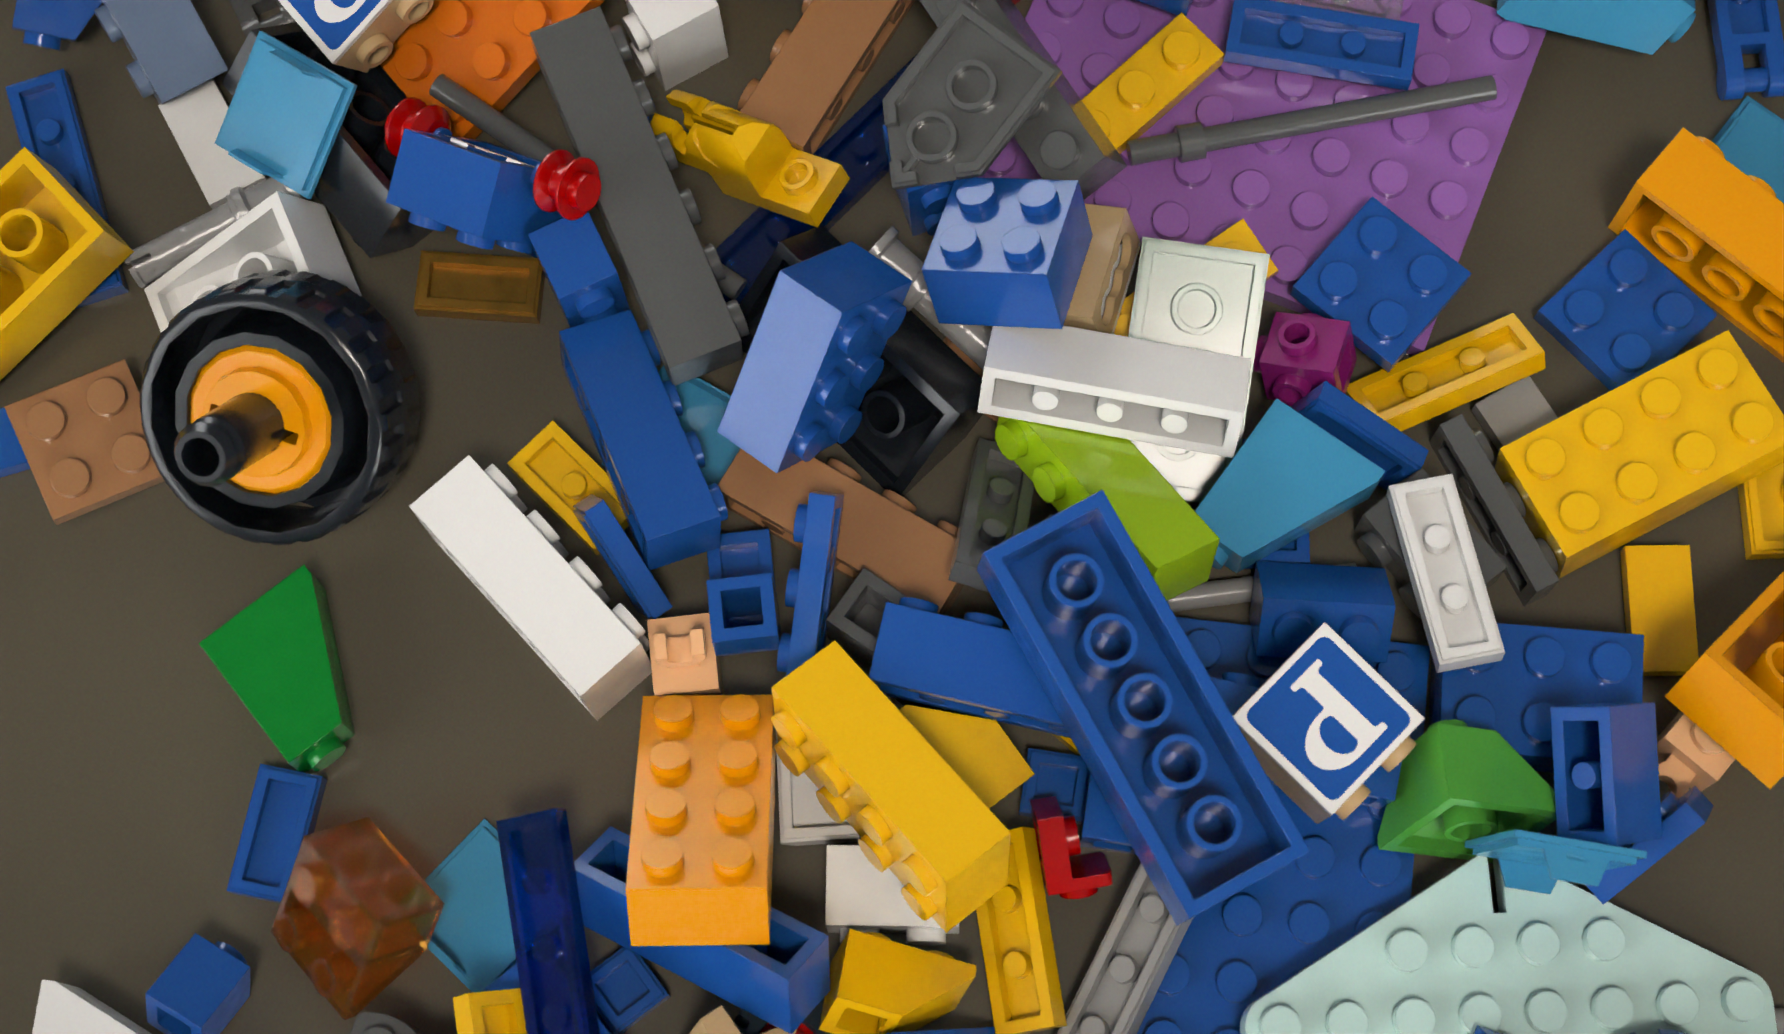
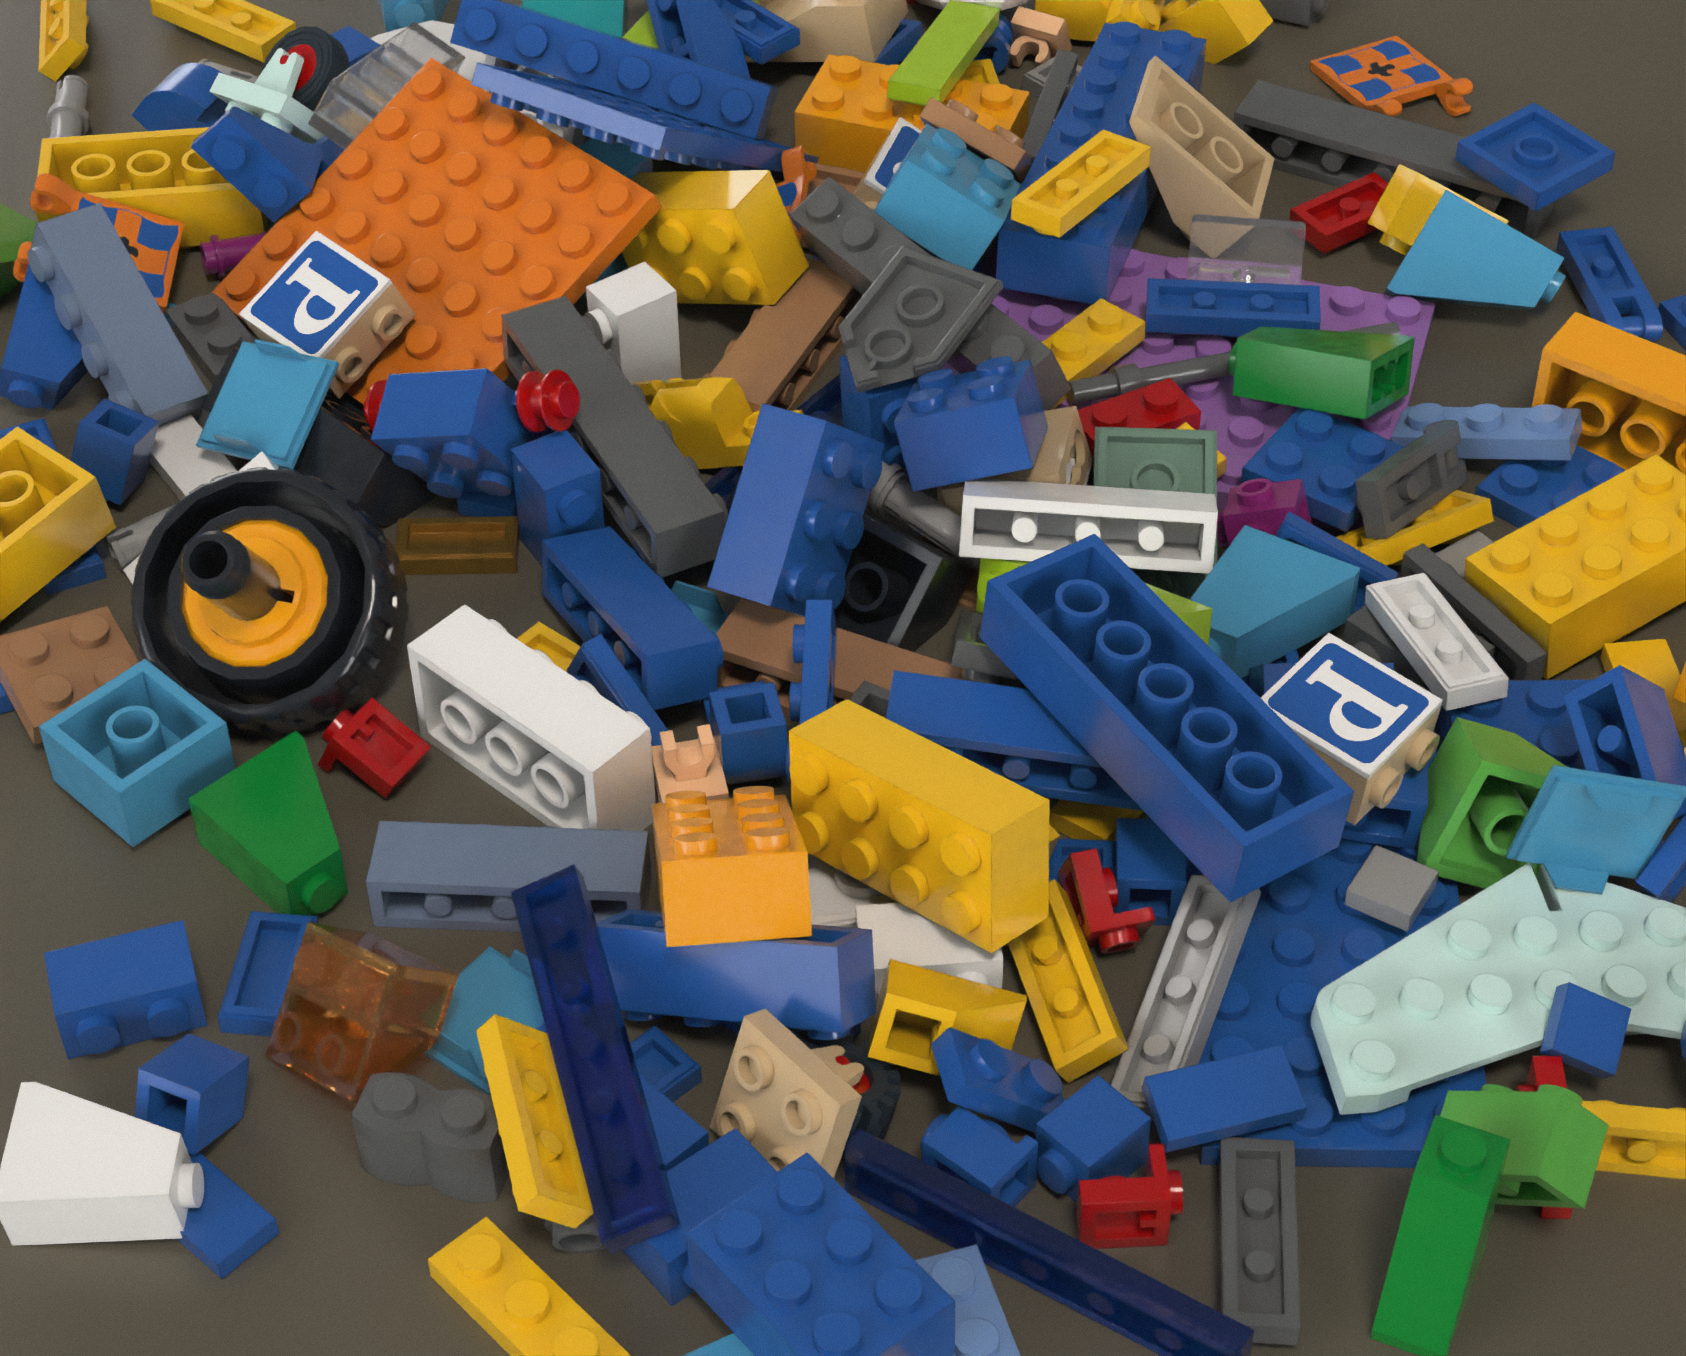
camera: 10 degrees left, 30 degrees down
none -> dark azure brick [39,659,236,847]
none -> blue brick [44,920,208,1059]
none -> blue brick [70,398,159,505]
none -> red bracket [317,698,431,799]
none -> sand blue brick [366,821,652,935]
none -> red plate [1078,378,1201,461]
none -> green slope [1229,326,1415,419]
none -> light grey tile [1344,845,1439,932]
none -> dark grey plate [1355,420,1468,539]
none -> medium blue plate [1391,403,1582,461]

